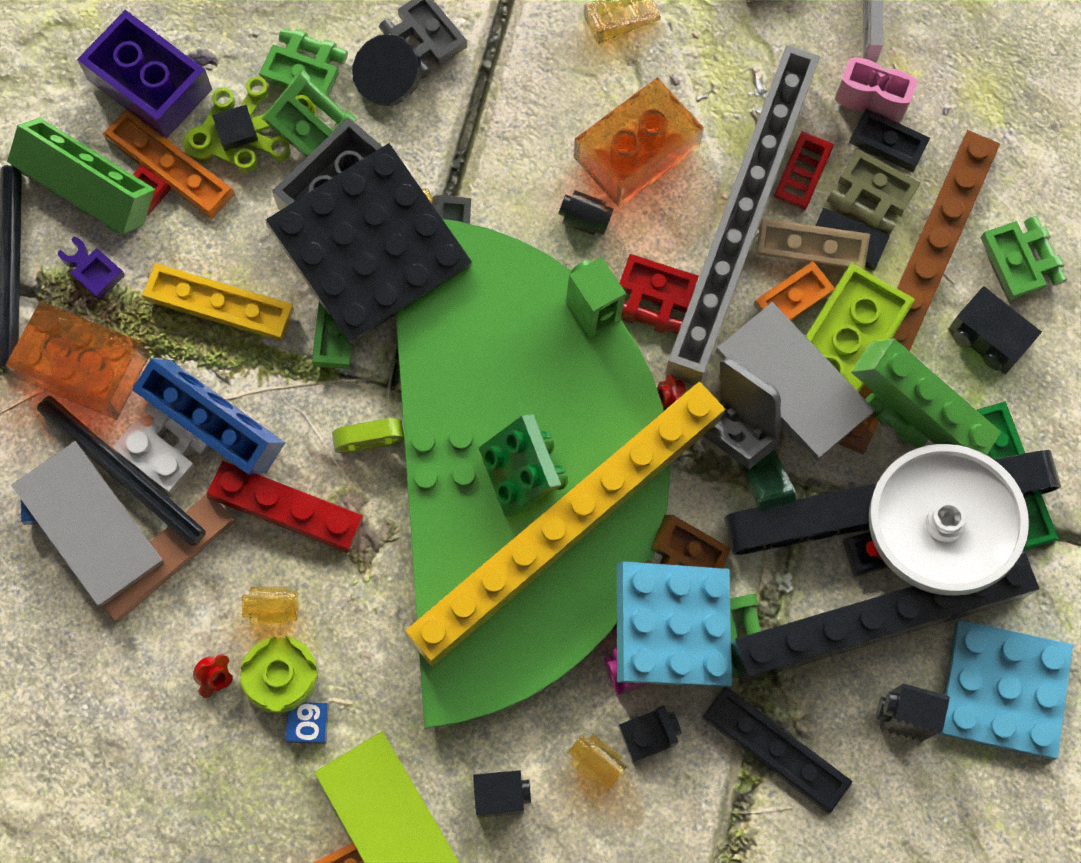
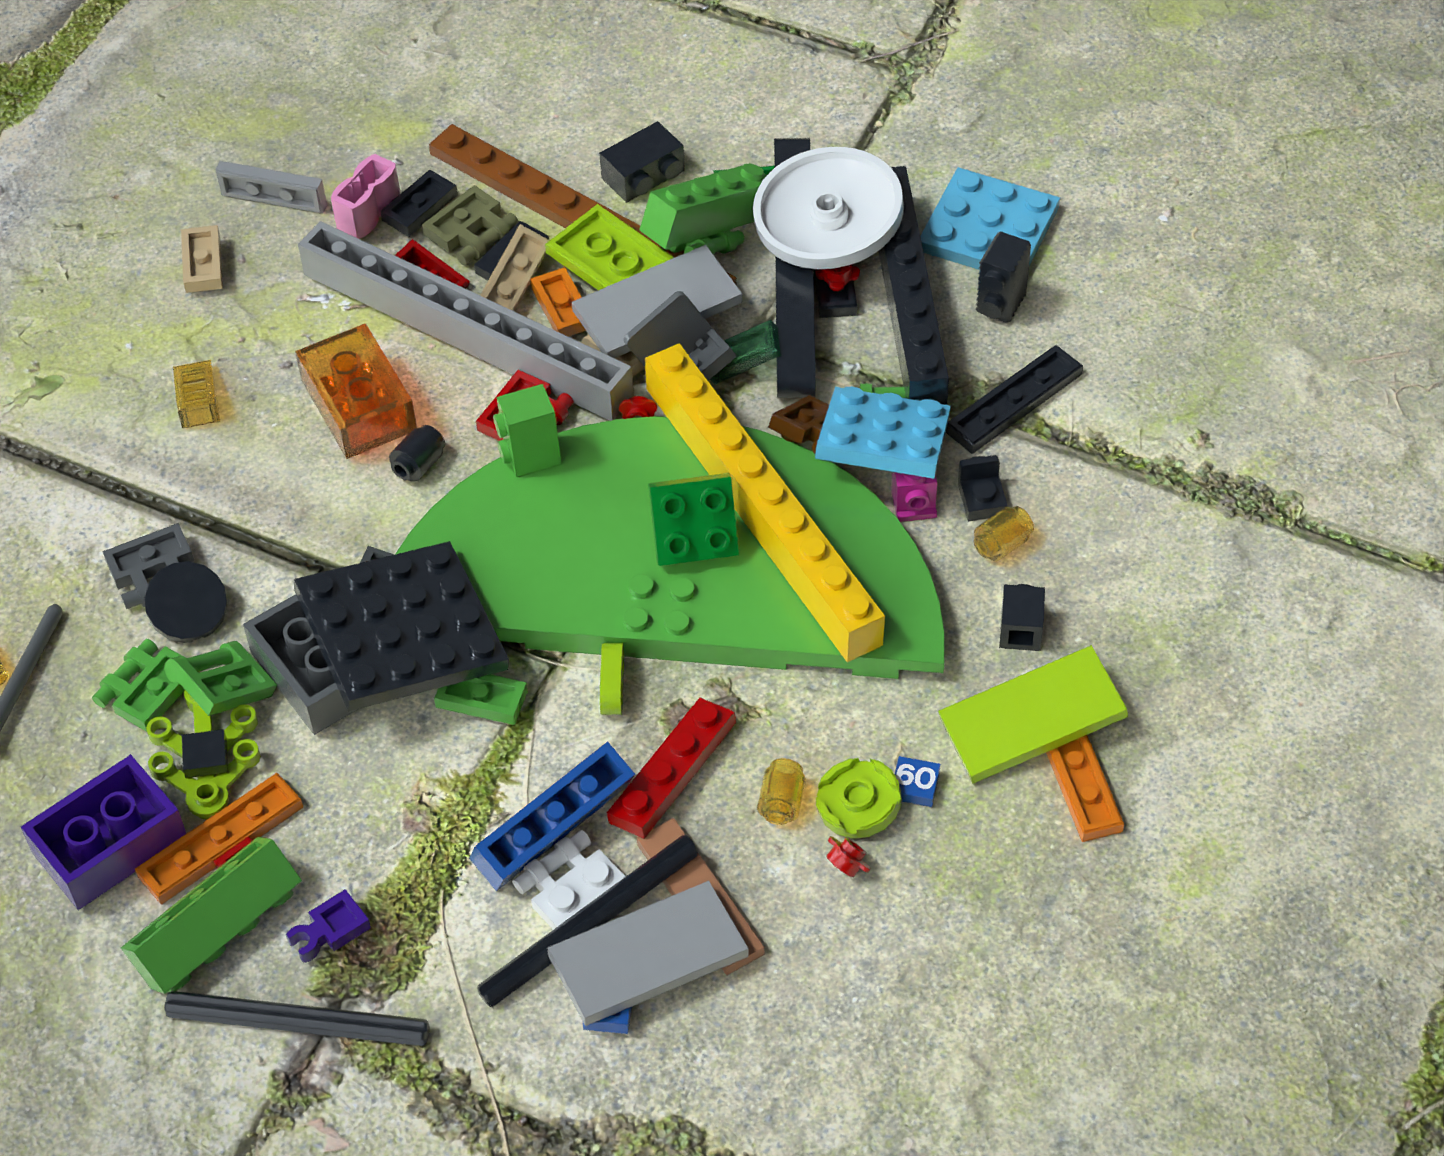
camera: 75 degrees left, 20 degrees down
clear orange brick [5,301,150,420] -> none
yellow plate [142,263,294,342] -> none
bright green plate [980,216,1067,301] -> none

